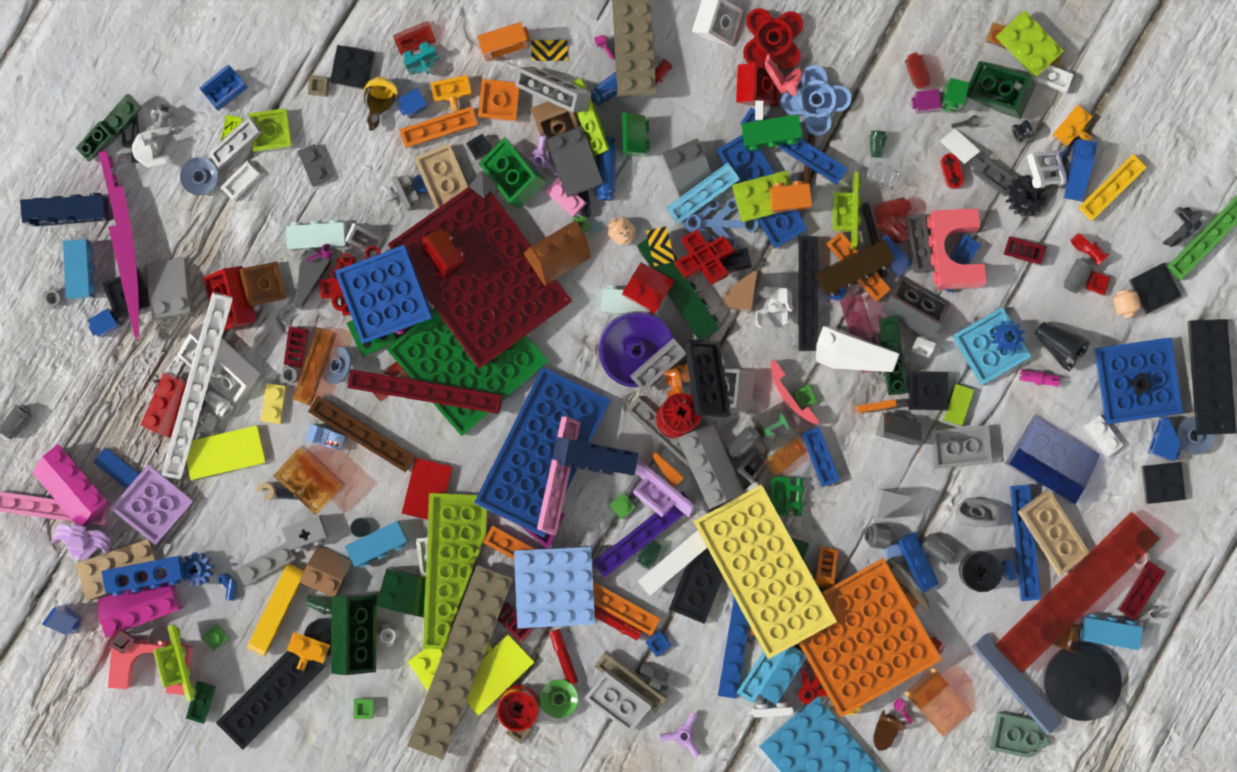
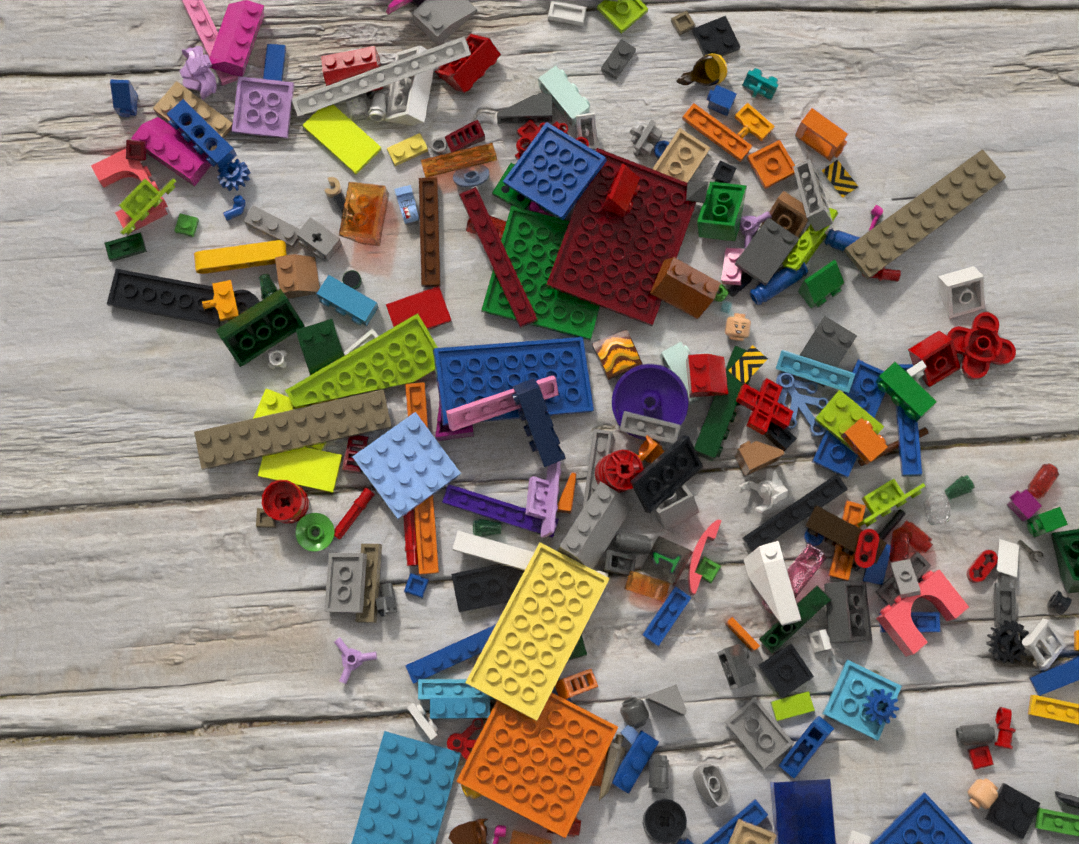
camera: 55 degrees right, 10 degrees down
dark orange plate [239,261,287,307] -> none
magenta hand [306,244,333,263] -> none
bright green plate [354,698,374,719] -> none
clear red slope [393,21,436,56] -> none
bright green plate [609,493,636,519] -> none
coral hair [765,54,803,96] -> none
green plate [770,477,805,516] -> none
light blue plant [780,65,851,137] -> none
dark red slope [1003,236,1047,266] -> none
dark pink pin [1019,369,1060,387] -> none
black cone [1035,321,1091,372] -> none
none -> slope [592,329,643,380]
none -> blue slope [779,716,835,779]
none -> red plate [854,529,879,568]
none -> light grey plate [890,559,921,598]

